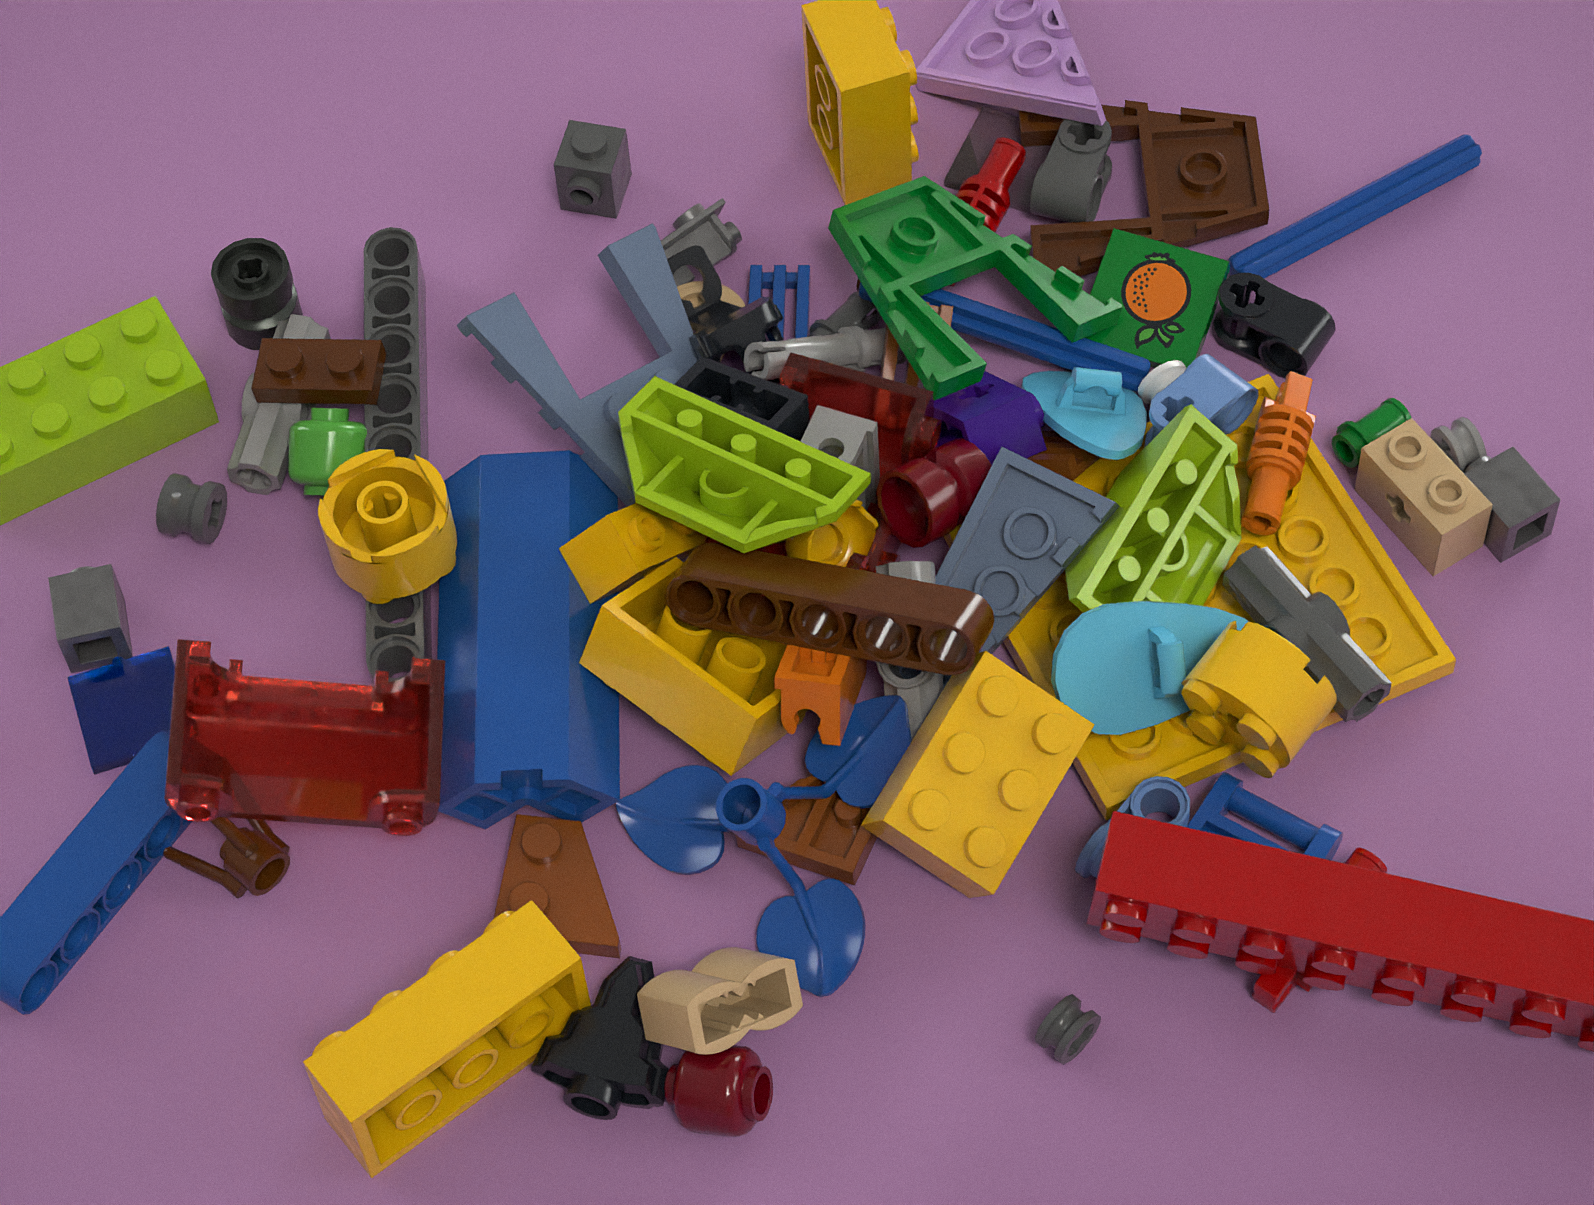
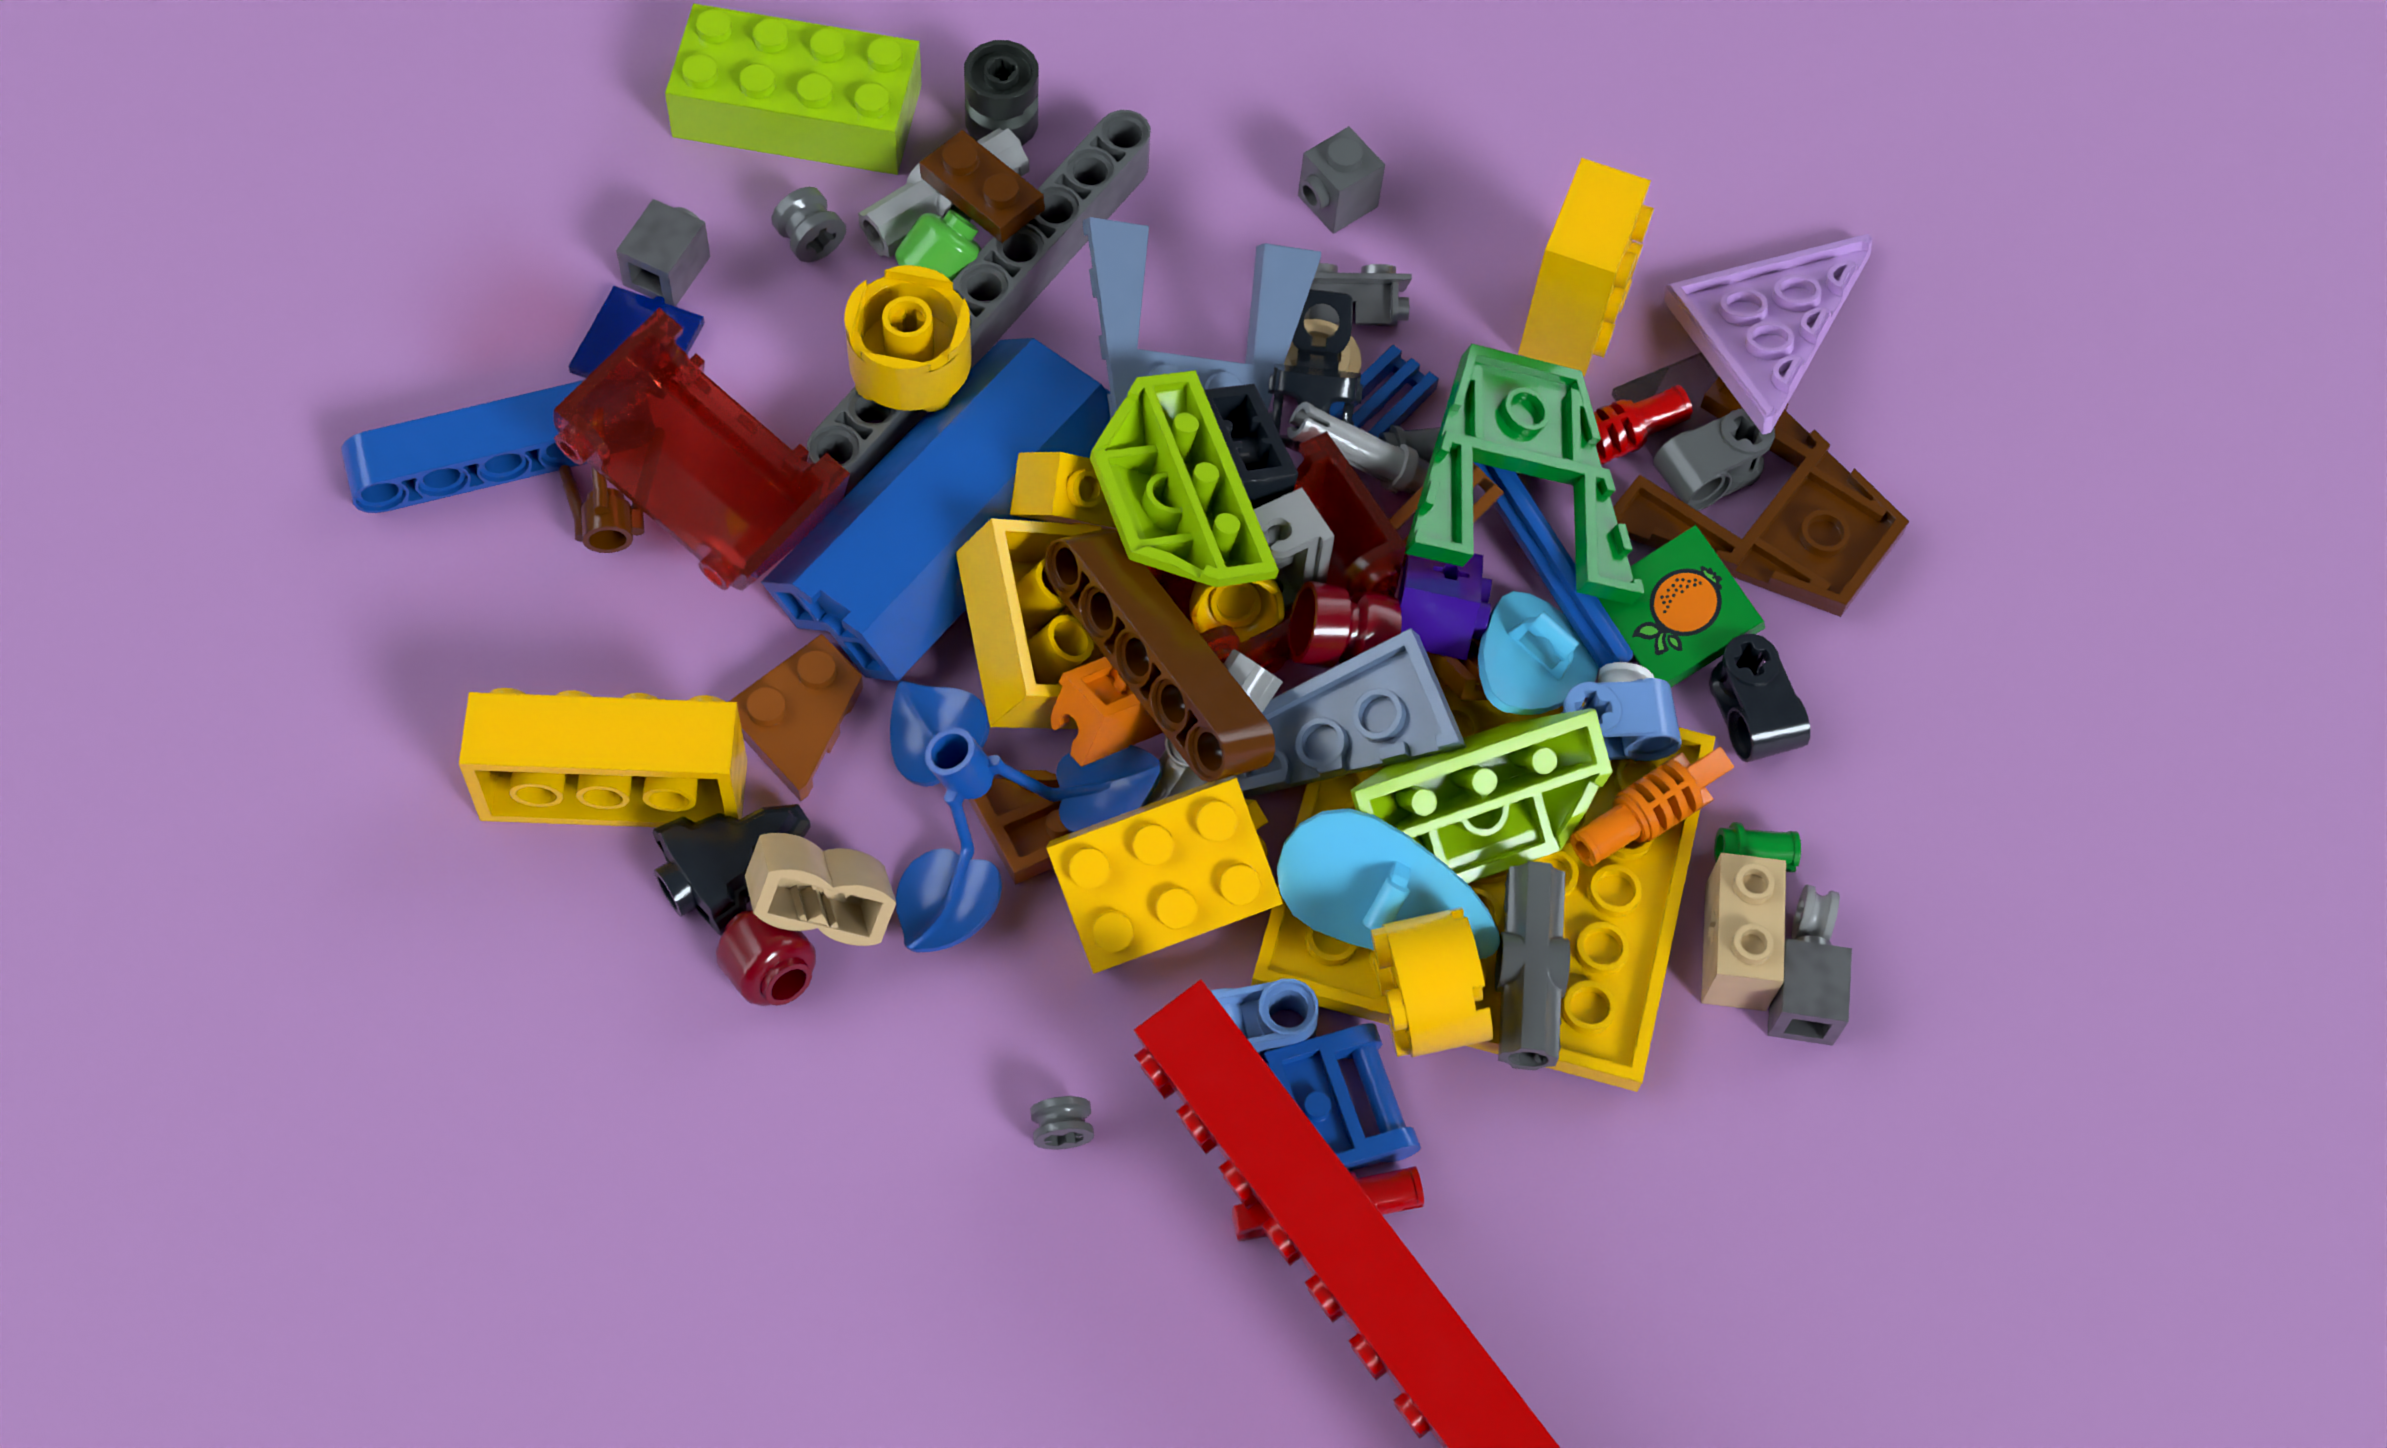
camera: 30 degrees right, 5 degrees up
blue axle [1228,134,1482,278] -> none

